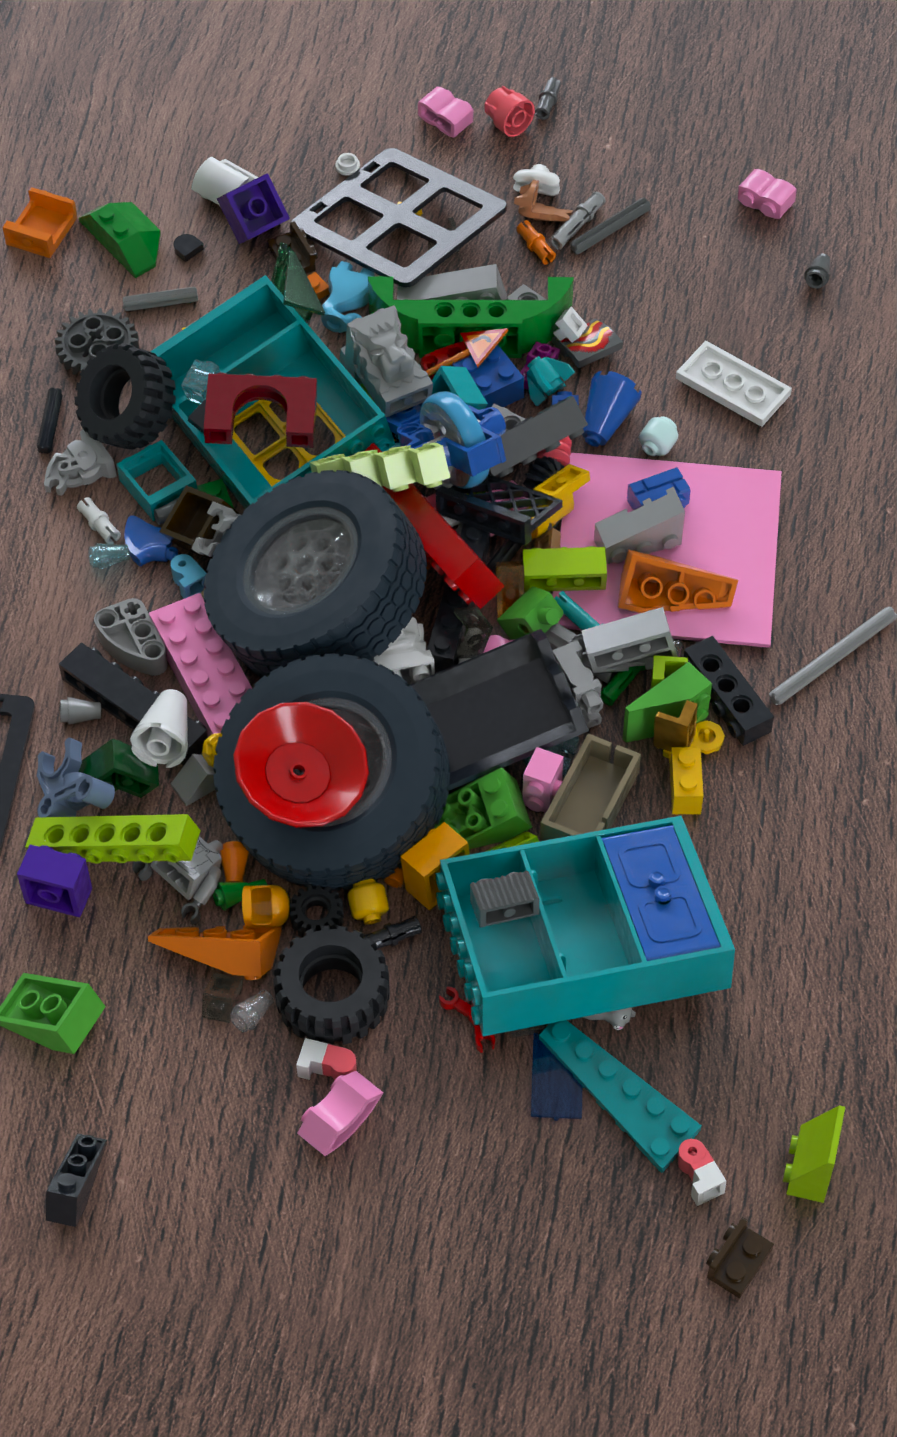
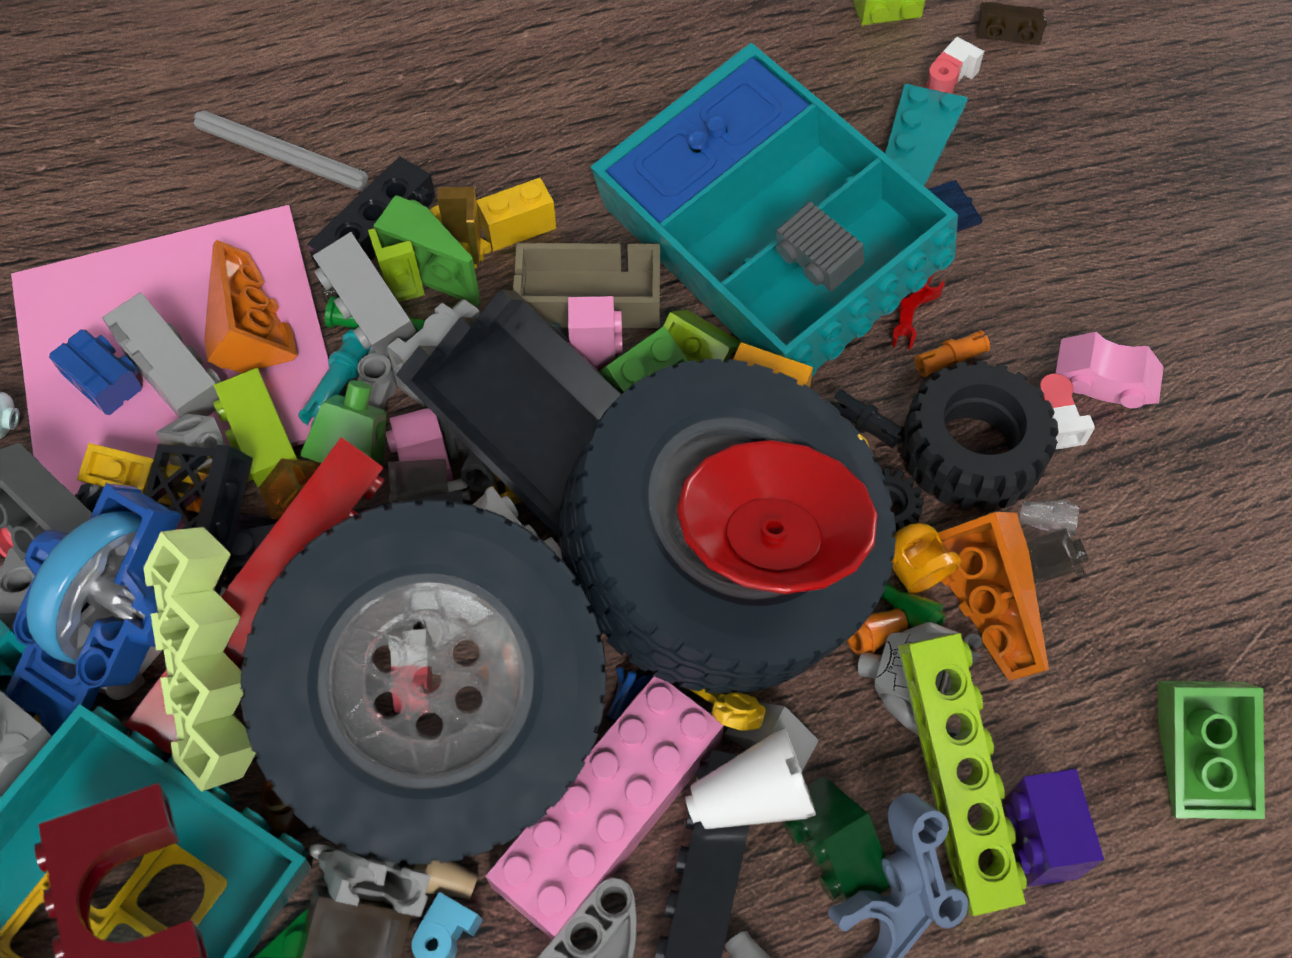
camera: 115 degrees left, 5 degrees up
none -> light grey brick [156,413,226,470]
none -> orange pin [914,330,990,377]

